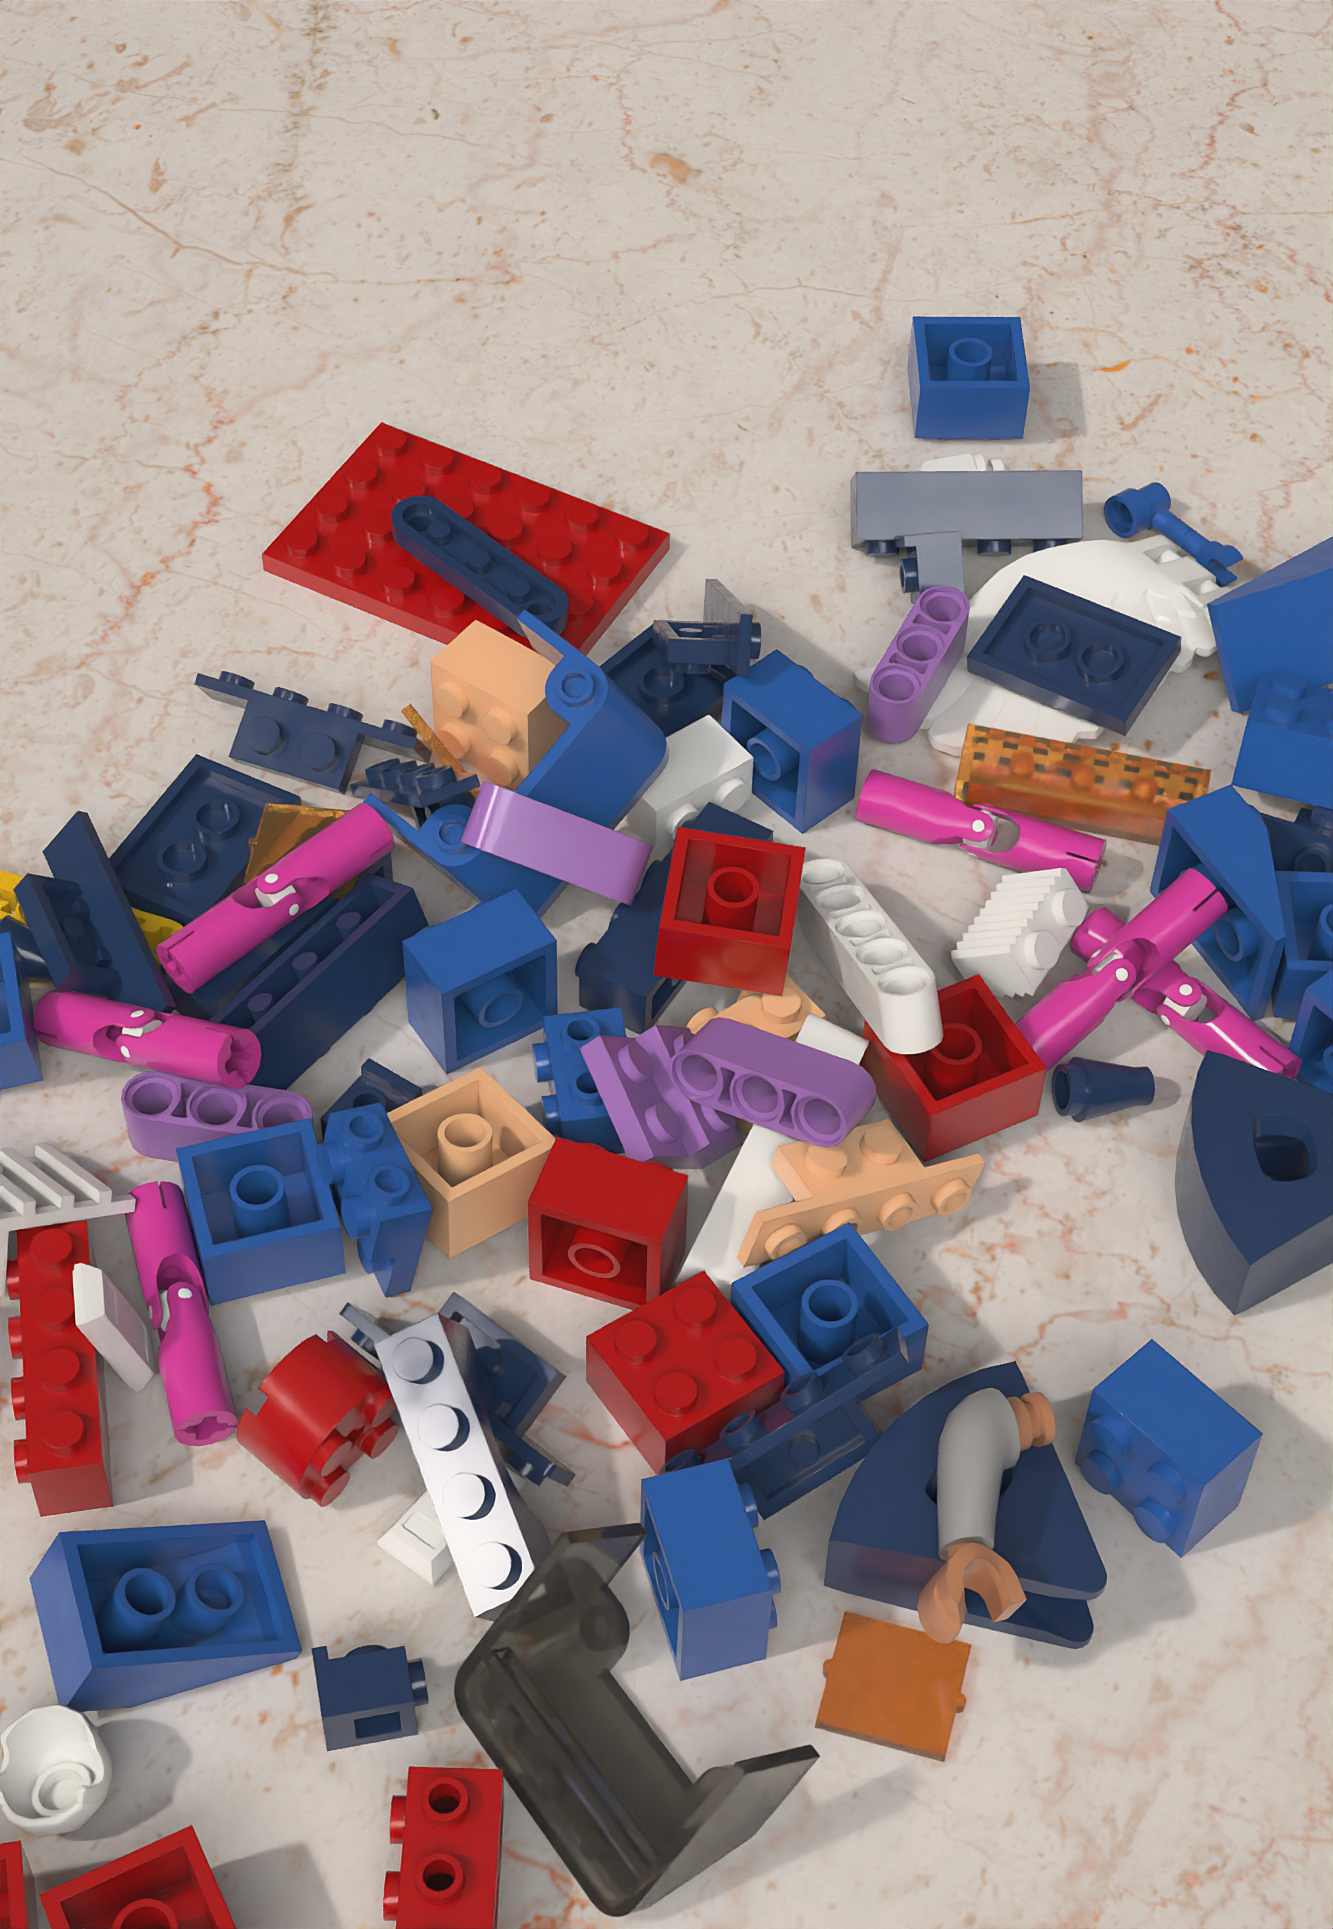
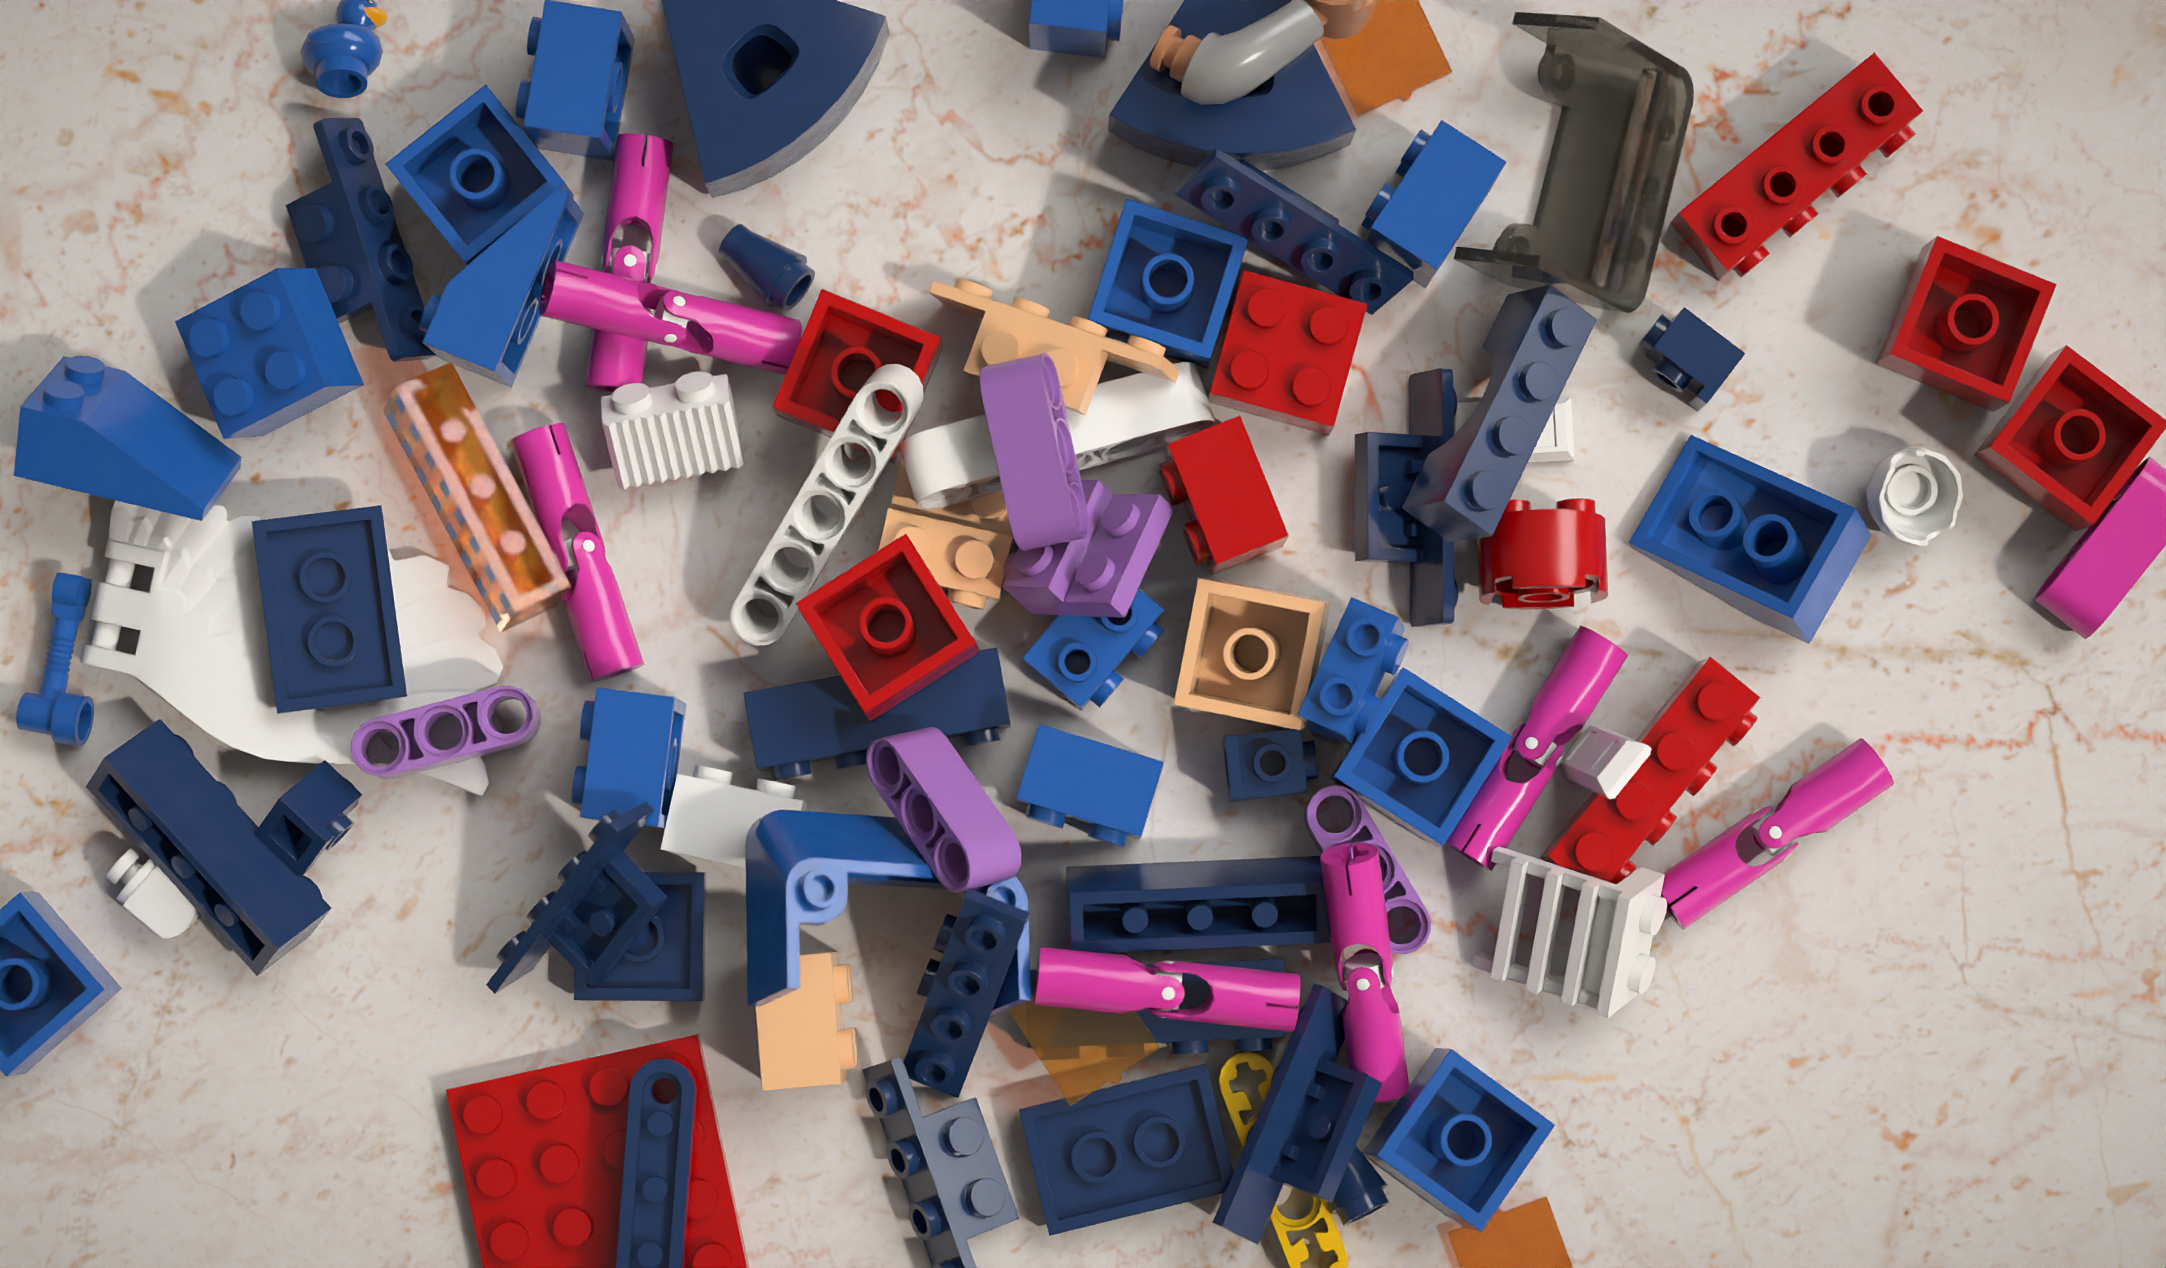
camera: 130 degrees left, 35 degrees up
clear orange piece [401,704,479,800] -> none

